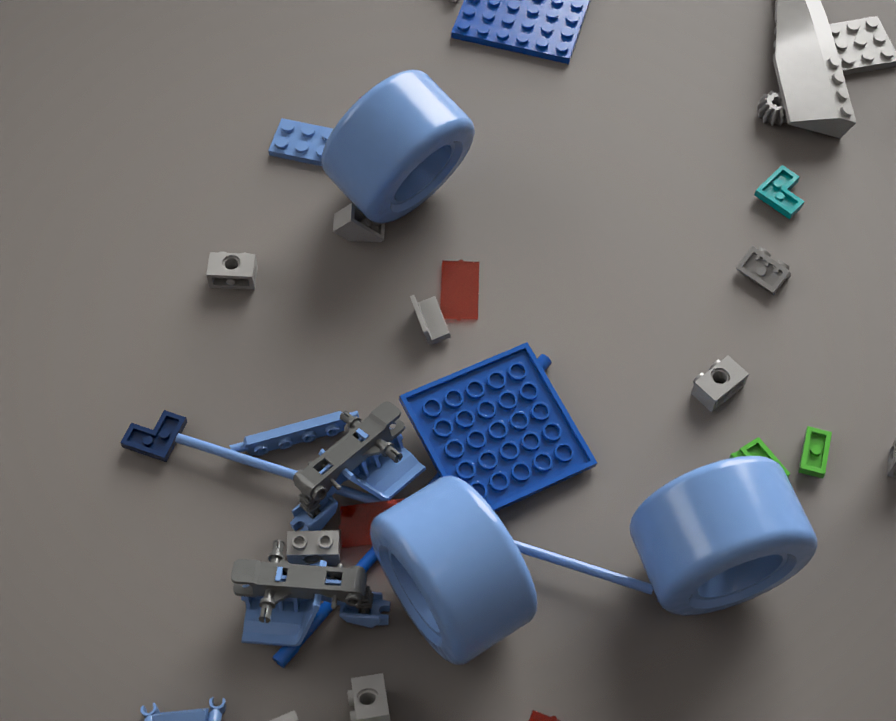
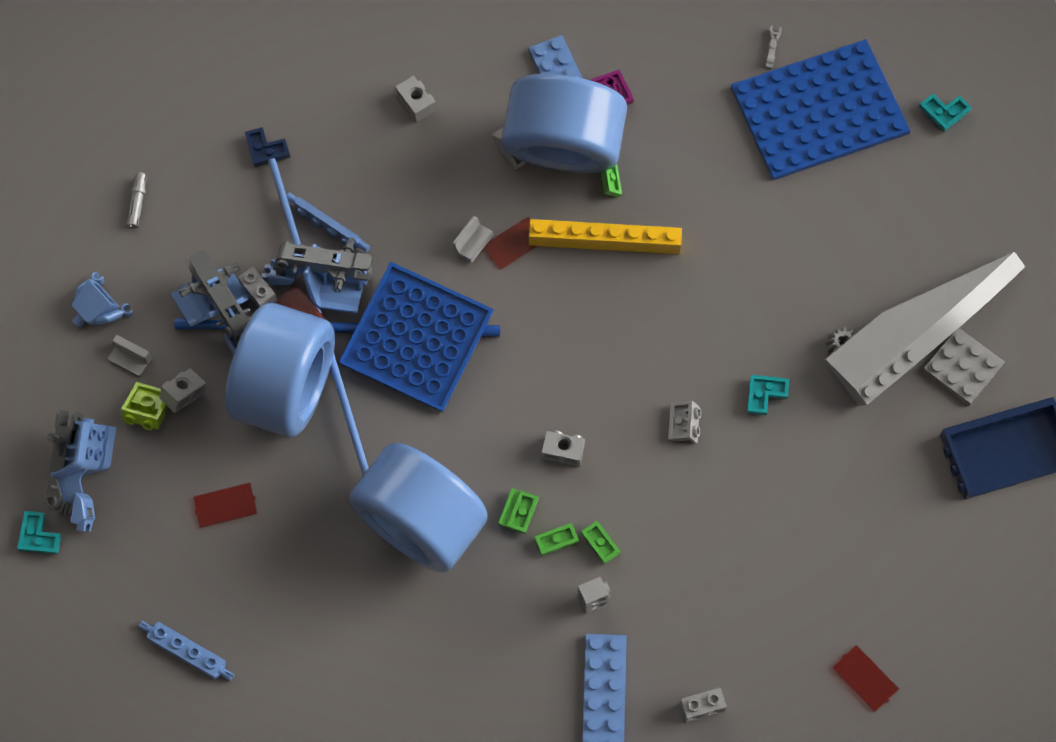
camera: 55 degrees right, 10 degrees up
none -> light grey pin [126,172,147,229]
none -> yellow brick [529,219,682,254]
none -> bright green plate [581,521,621,565]
none -> bright green plate [600,164,622,198]

